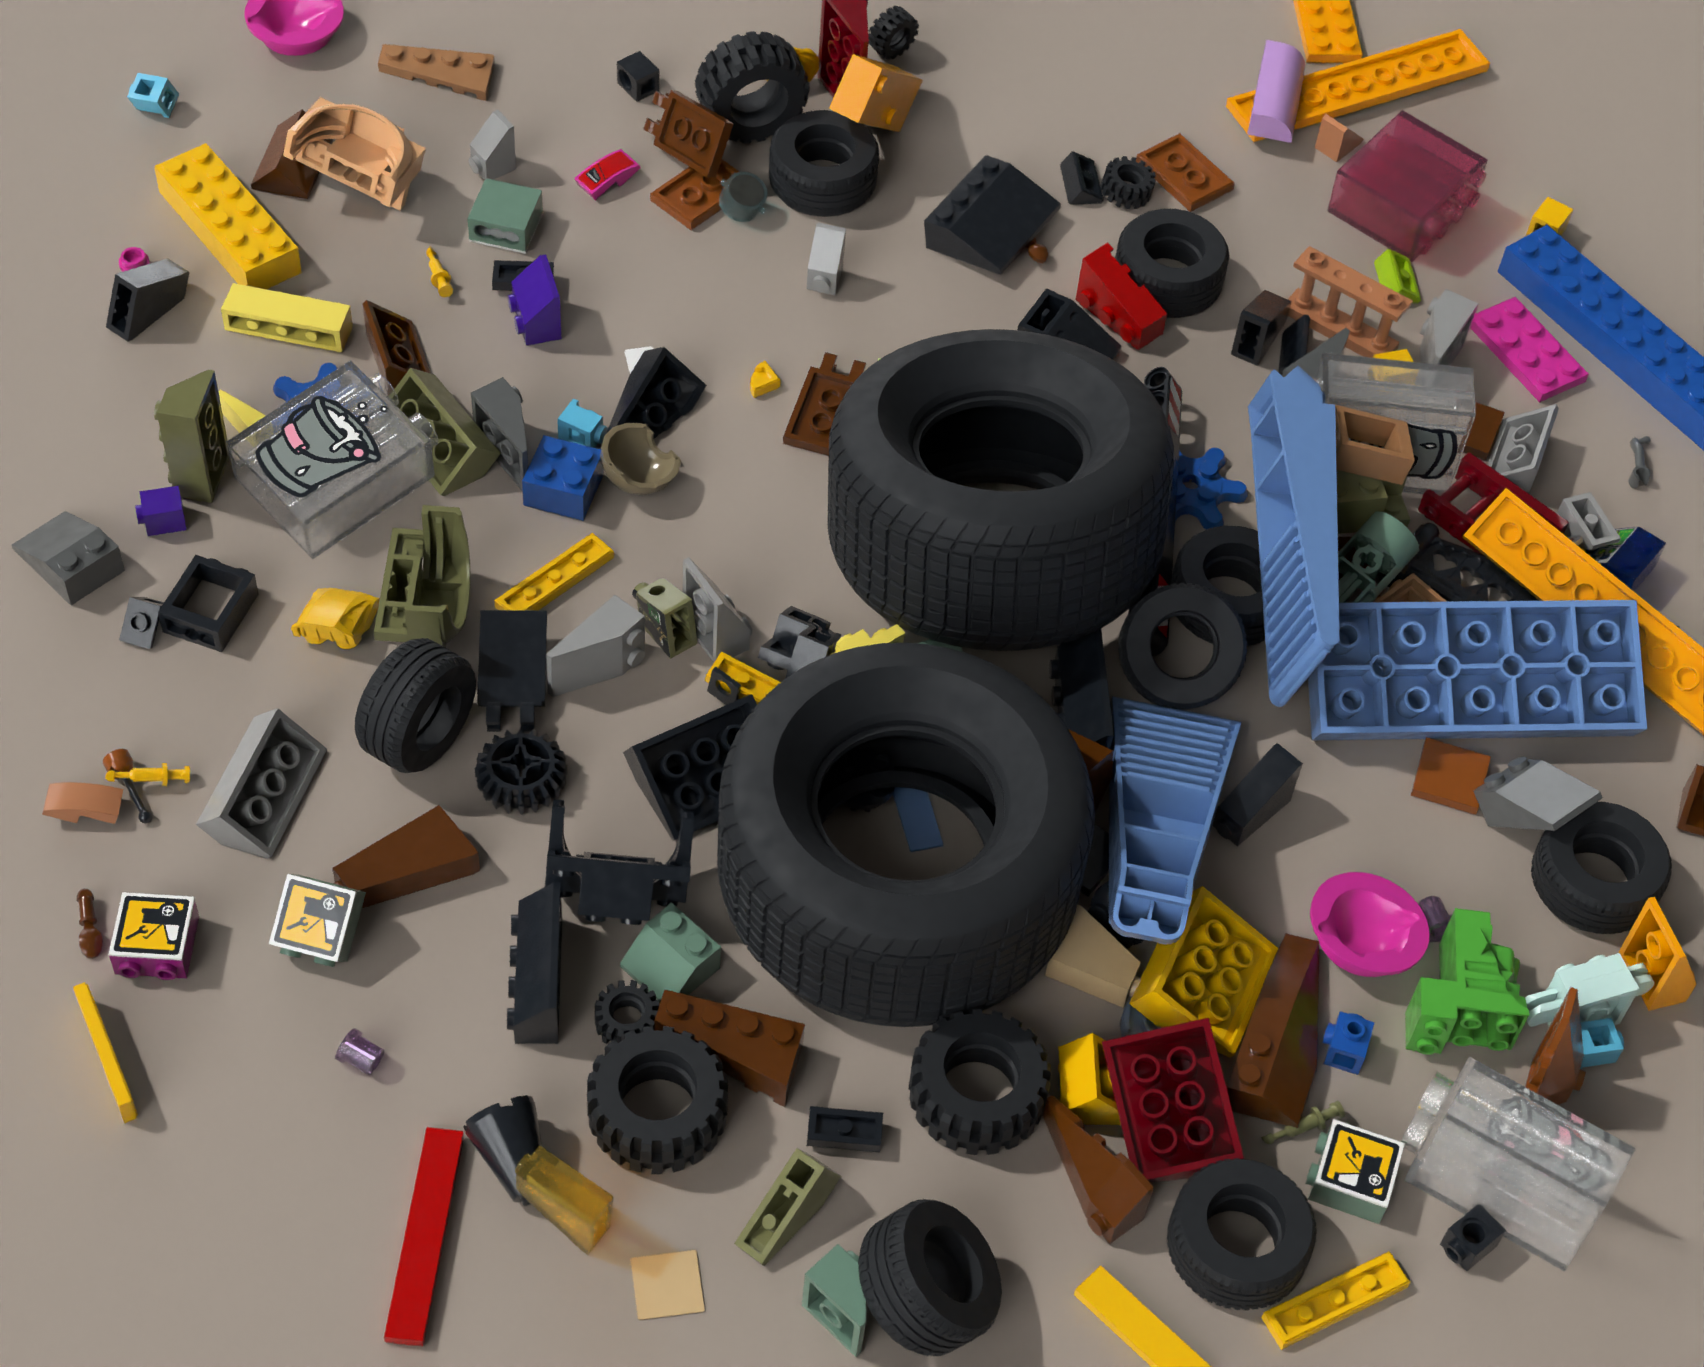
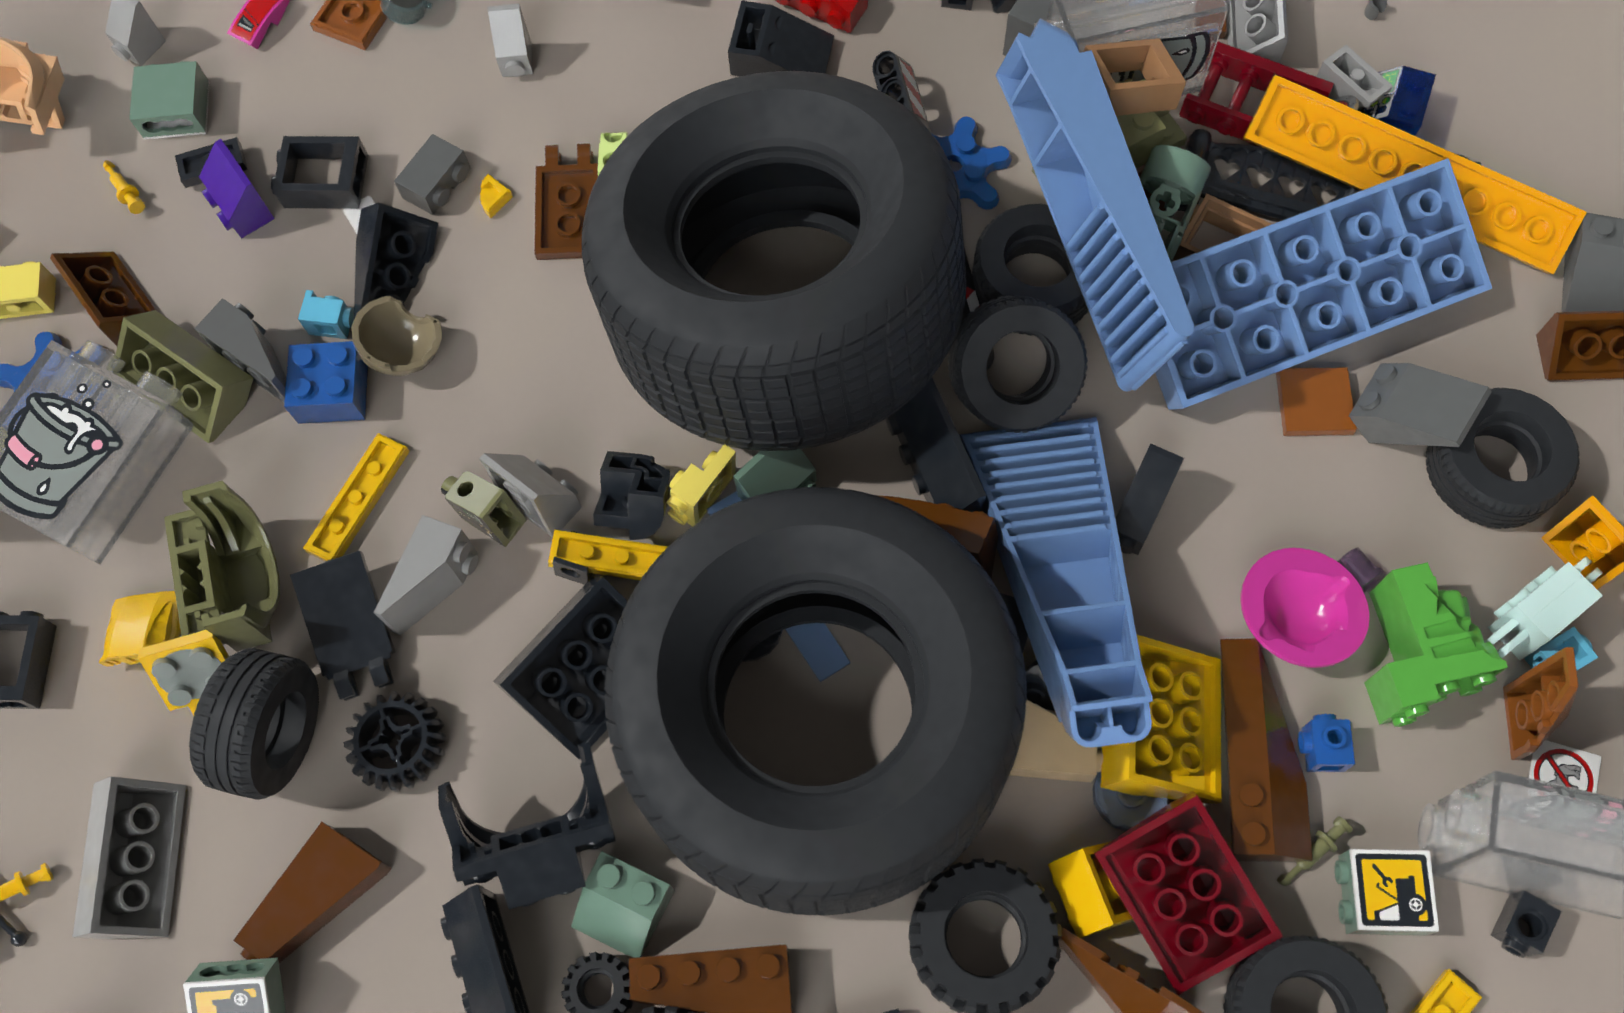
camera: 10 degrees left, 15 degrees up
none -> piece [138,630,229,715]
none -> black window [271,136,369,209]
none -> dark grey piece [394,134,471,215]

